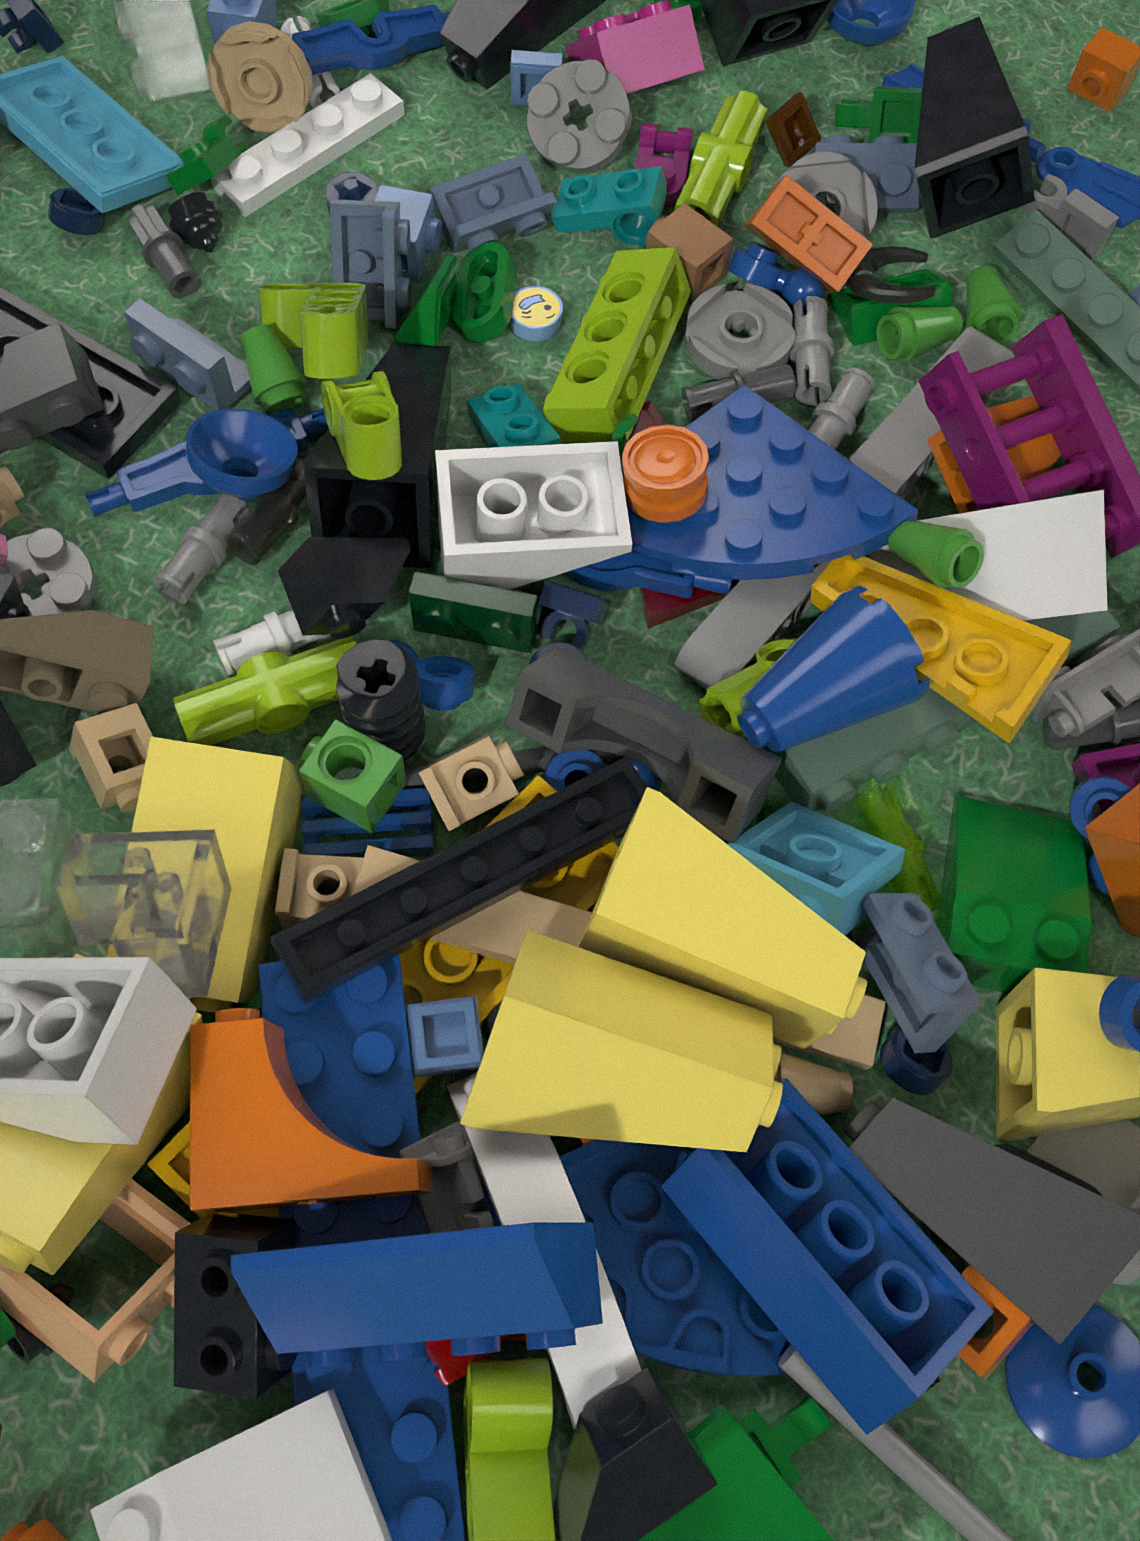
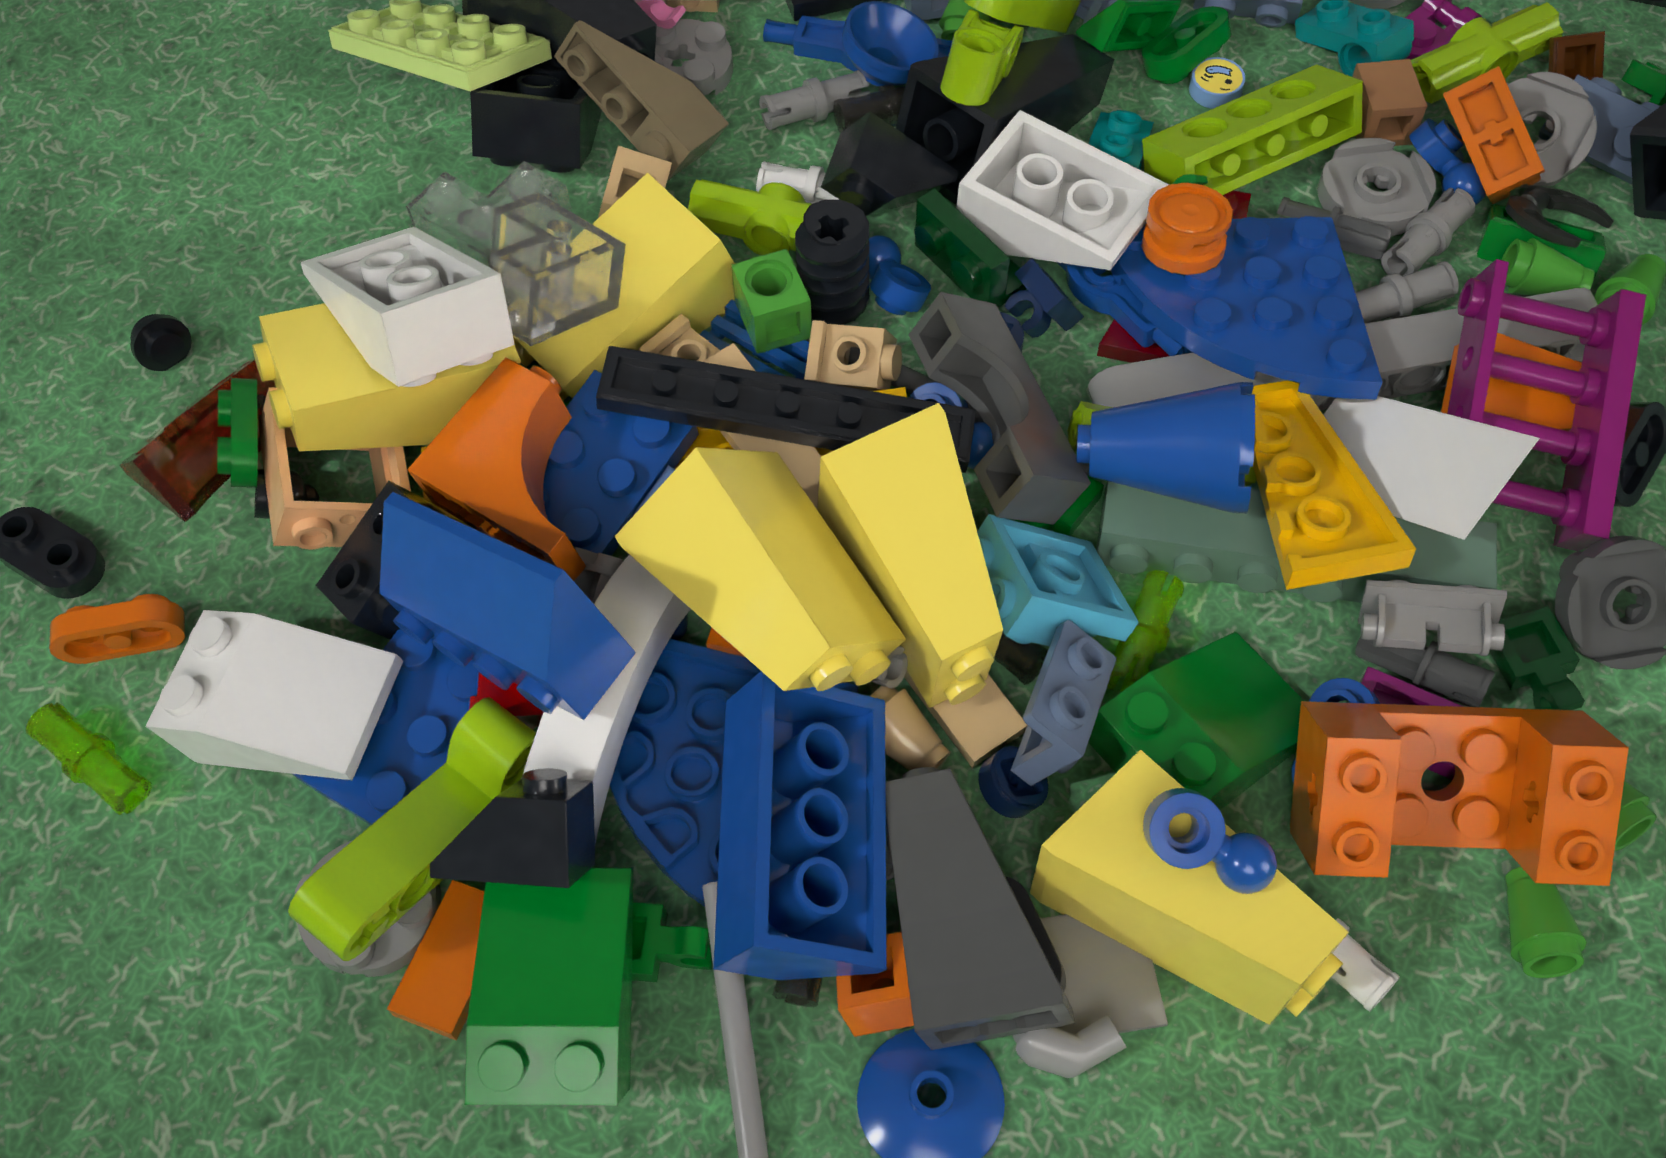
camera: 45 degrees right, 5 degrees down
bright green cone [888,520,984,589] -> none

